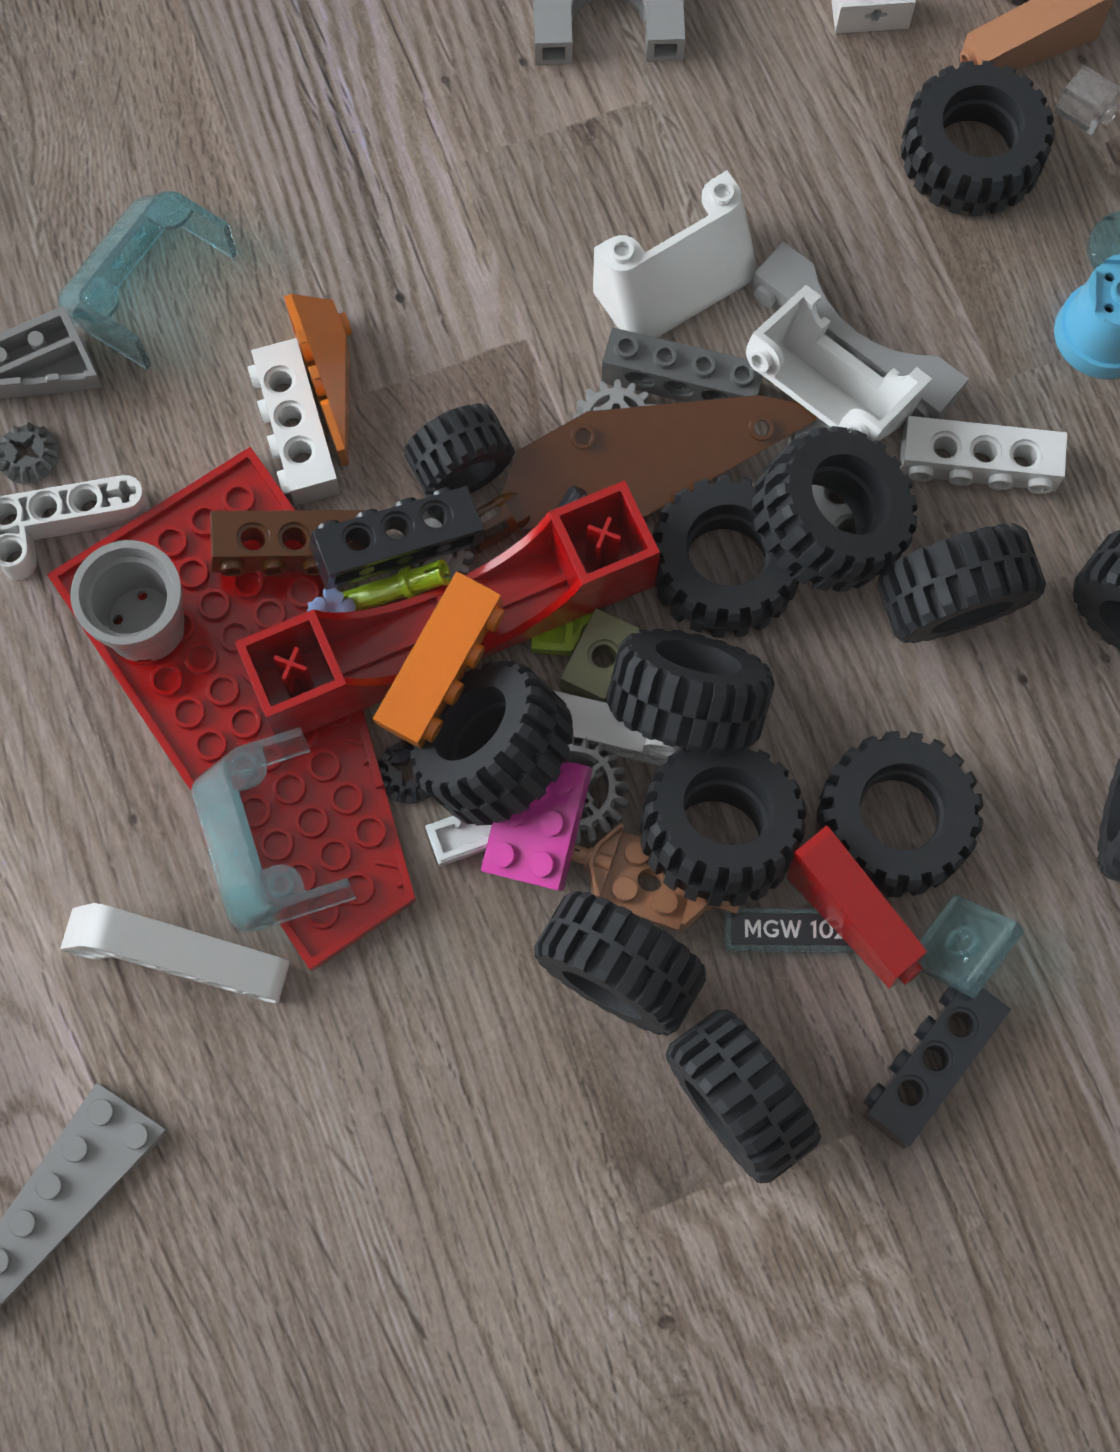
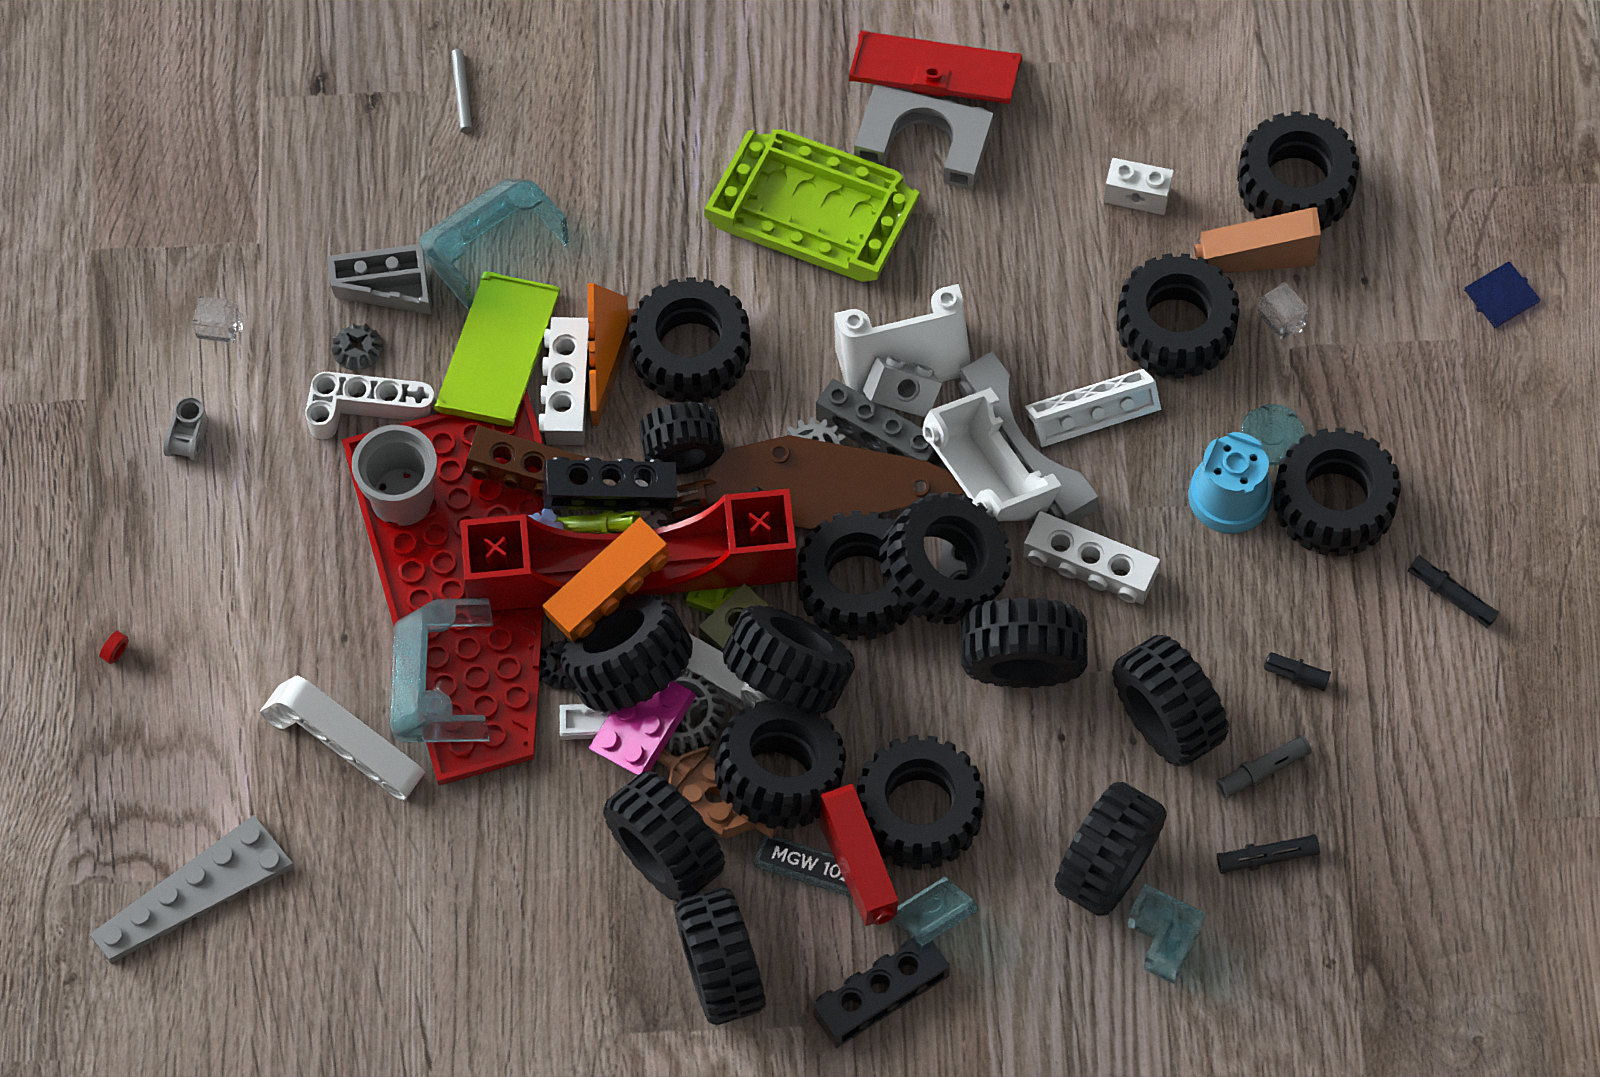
camera: 20 degrees right, 10 degrees down
none -> lime door [433,271,561,426]
none -> light grey bar [451,49,472,133]
none -> black tyre [629,277,751,403]
none -> lime slope [704,129,919,282]
none -> light grey brick [863,356,942,418]
none -> white fence [1024,369,1161,447]

